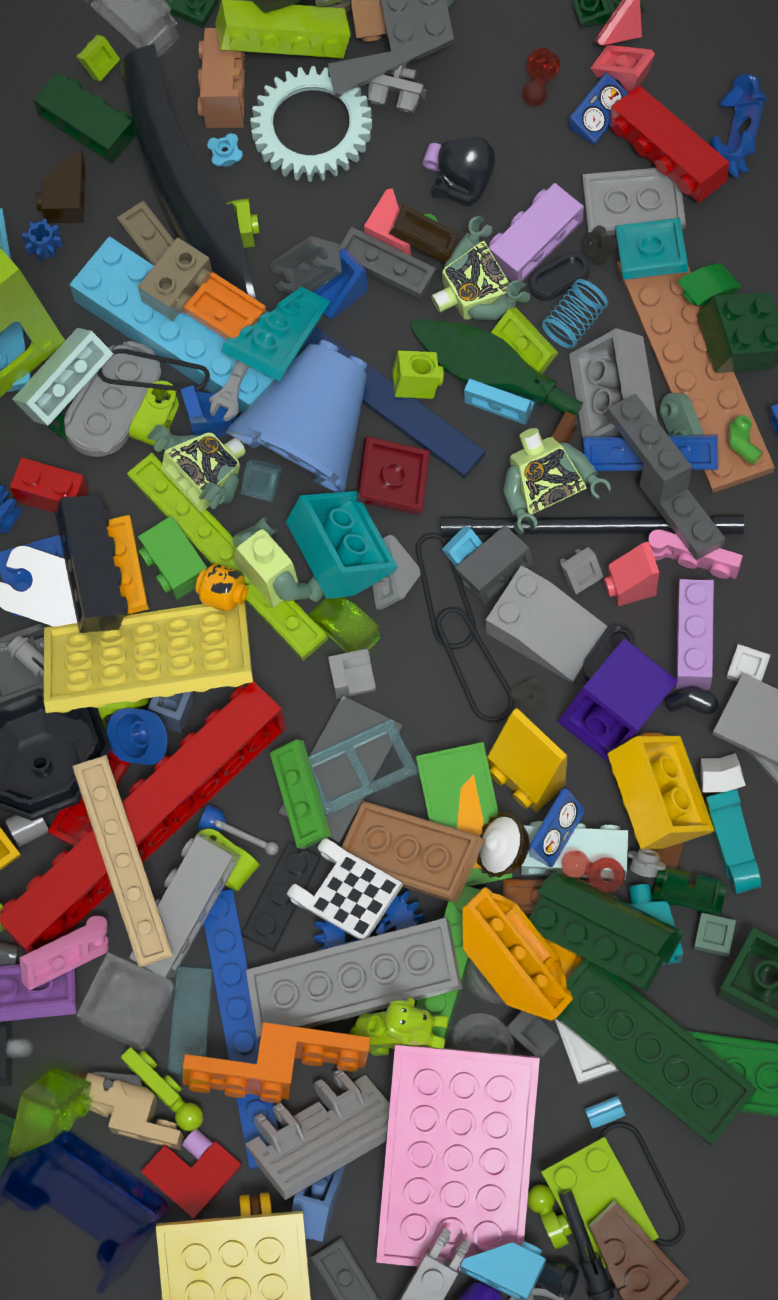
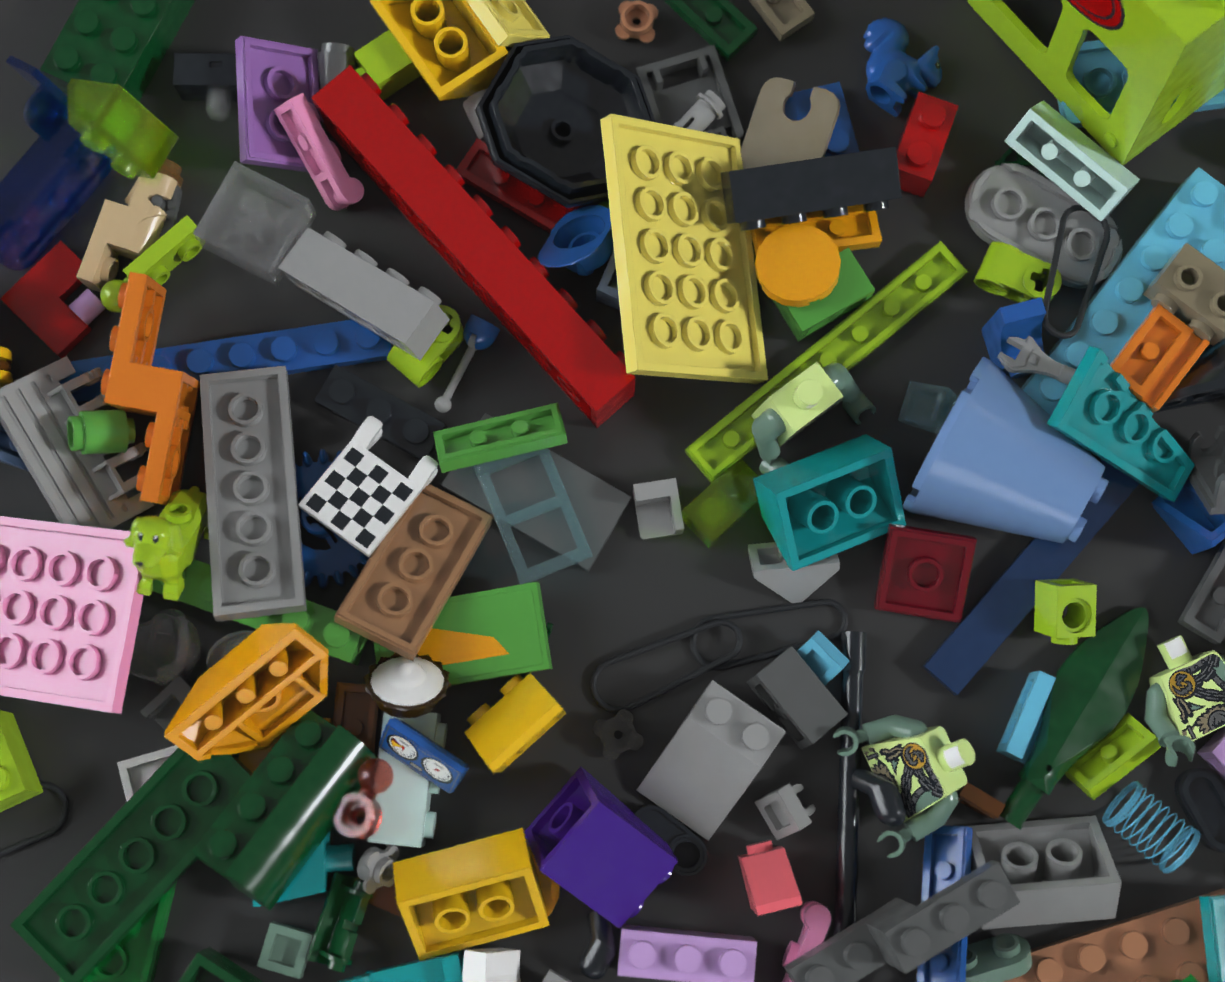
camera: 85 degrees right, 10 degrees up
tan tile [72,755,173,968] -> none
torso [147,425,245,513] -> none
clear light blue tile [168,967,213,1074] -> none
light orange head [195,564,248,612] -> none
medium azure piece [585,1096,626,1129] -> none
none -> bright green brick [67,409,136,455]
none -> light orange tile [755,224,841,308]
none -> black arm [851,768,906,827]

